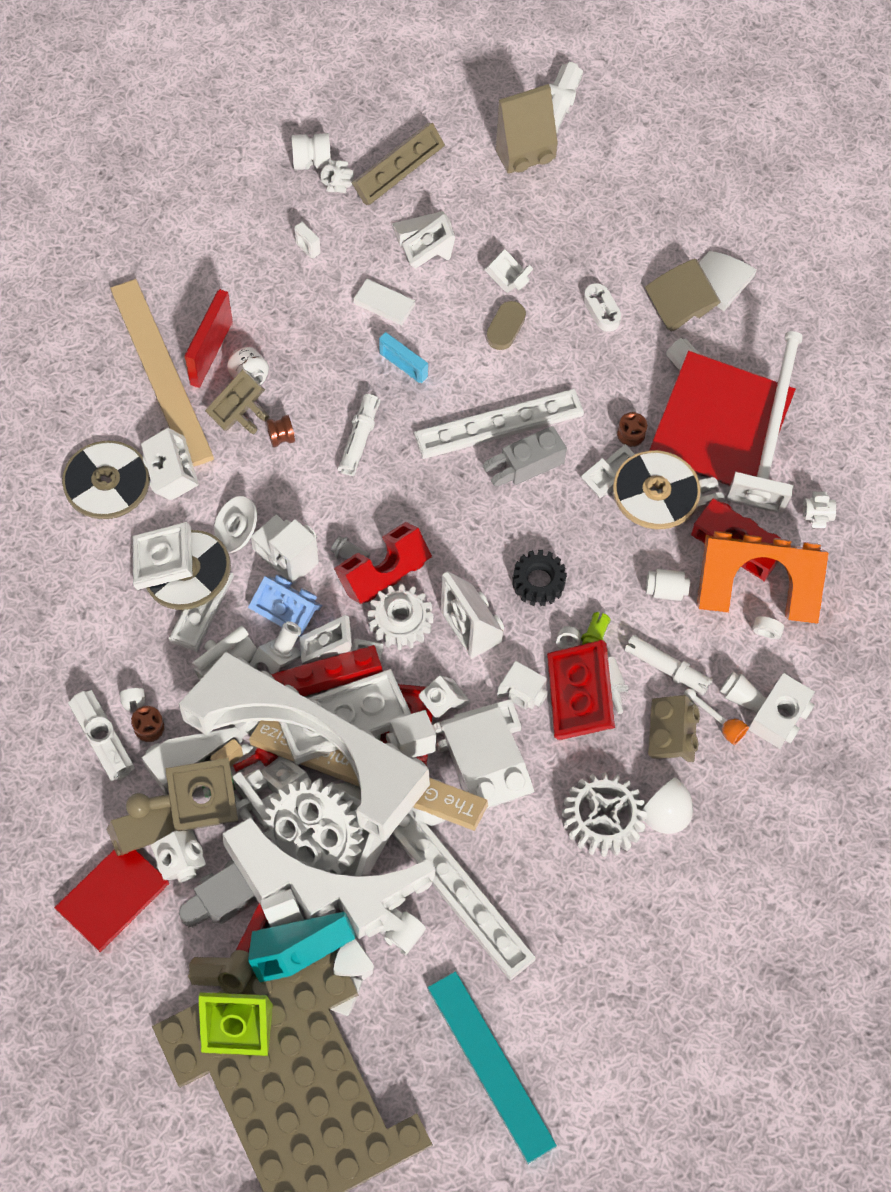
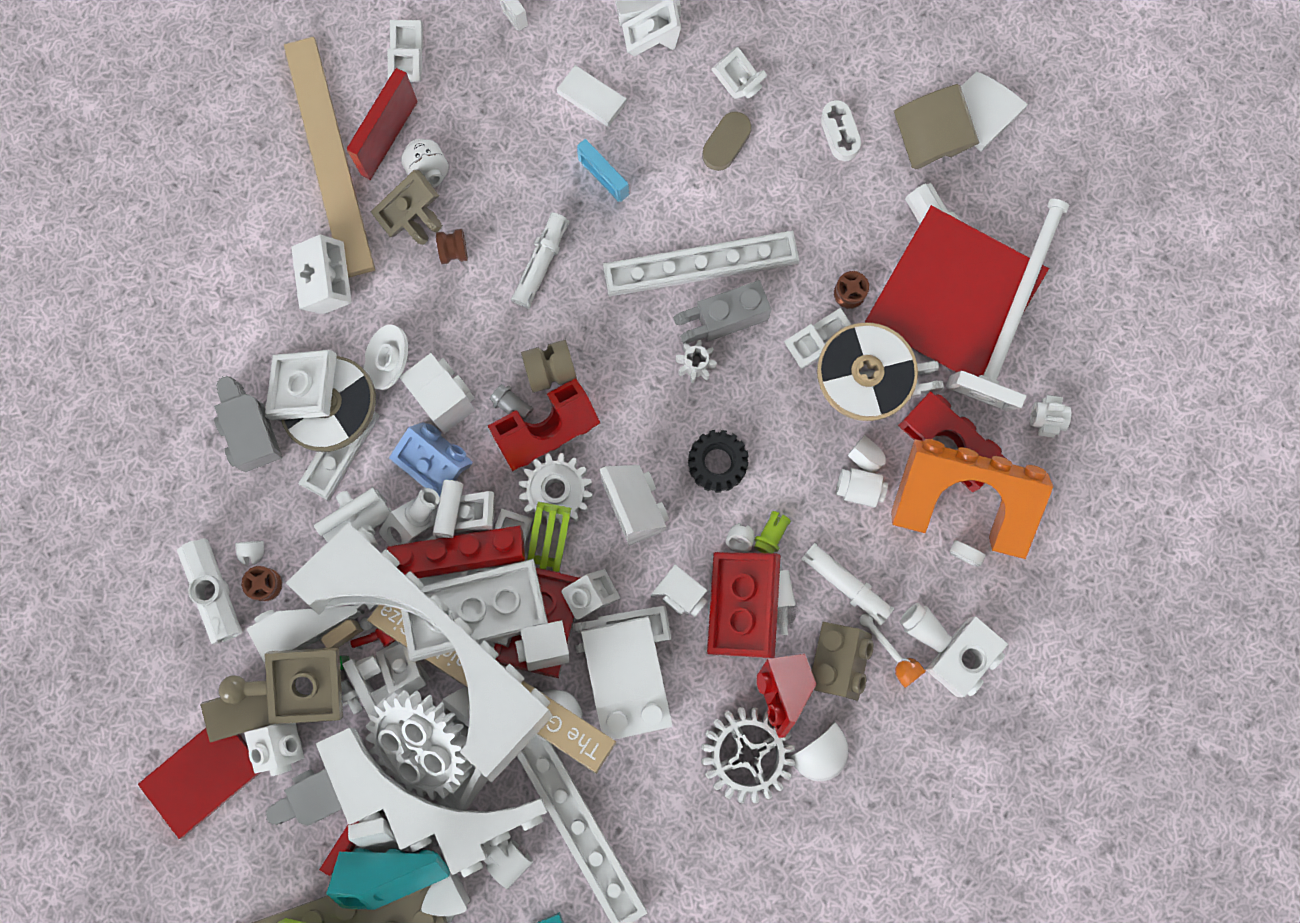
camera: 10 degrees right, 15 degrees up
piece [62,441,150,519] -> none
dark tan piece [188,950,254,994] -> none
none -> light grey hinge [214,375,283,472]
none -> white slope [387,20,423,82]
none -> white axle [433,480,463,538]
none -> dark tan wheel [521,339,577,393]
none -> lime tile [527,501,572,572]
none -> white gear [676,340,717,383]
none -> slope [757,654,817,738]
none -> white tile [848,435,886,473]

